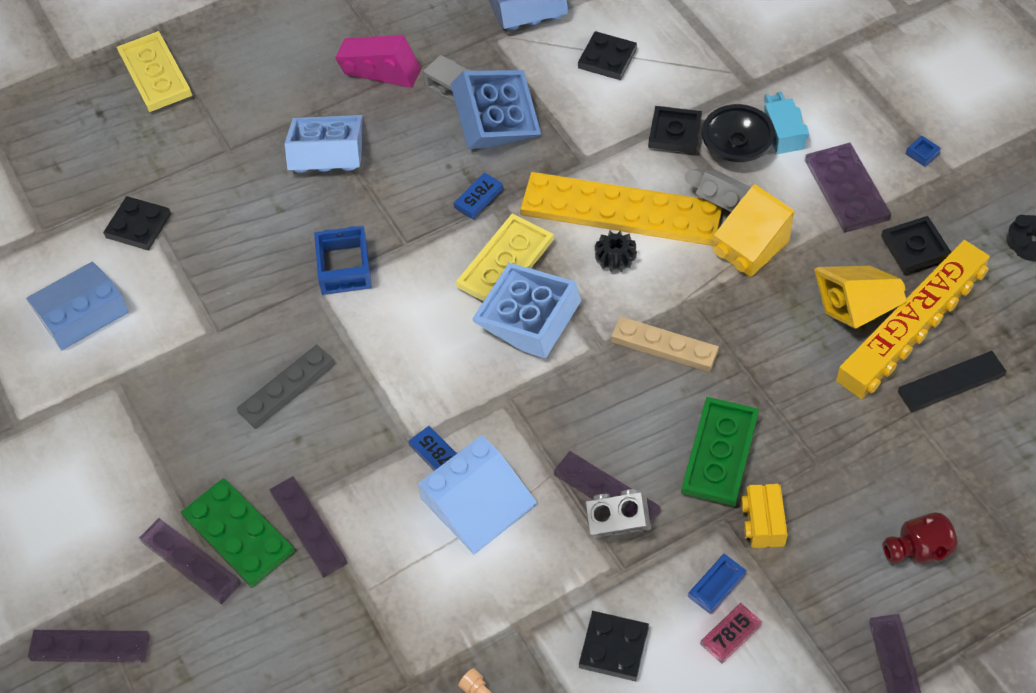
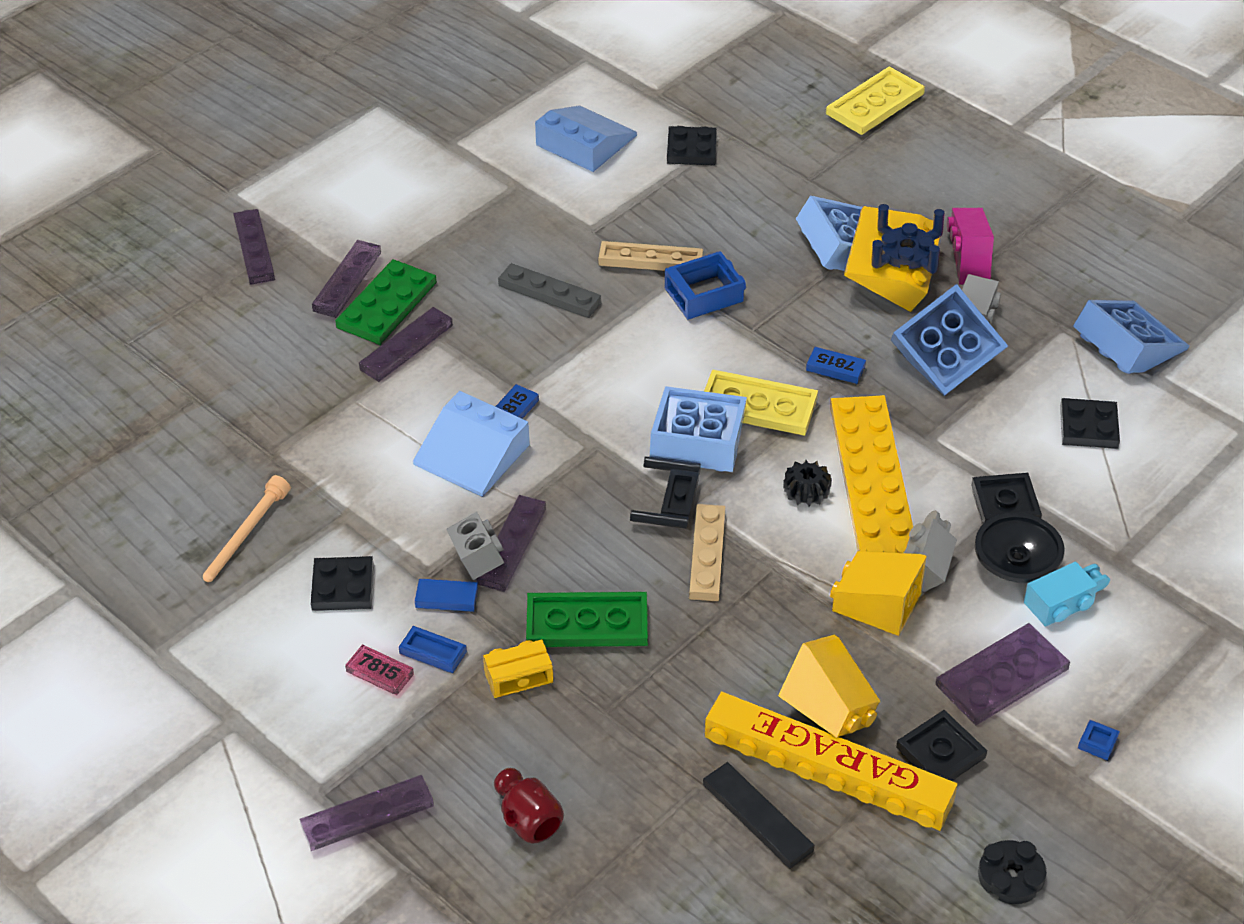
camera: 70 degrees right, 10 degrees down
none -> blue tile [415,579,478,612]
none -> tan plate [598,241,703,271]
none -> black plate [630,456,701,529]
none -> yellow slope [844,206,940,312]
none -> dark blue plate [871,204,945,274]

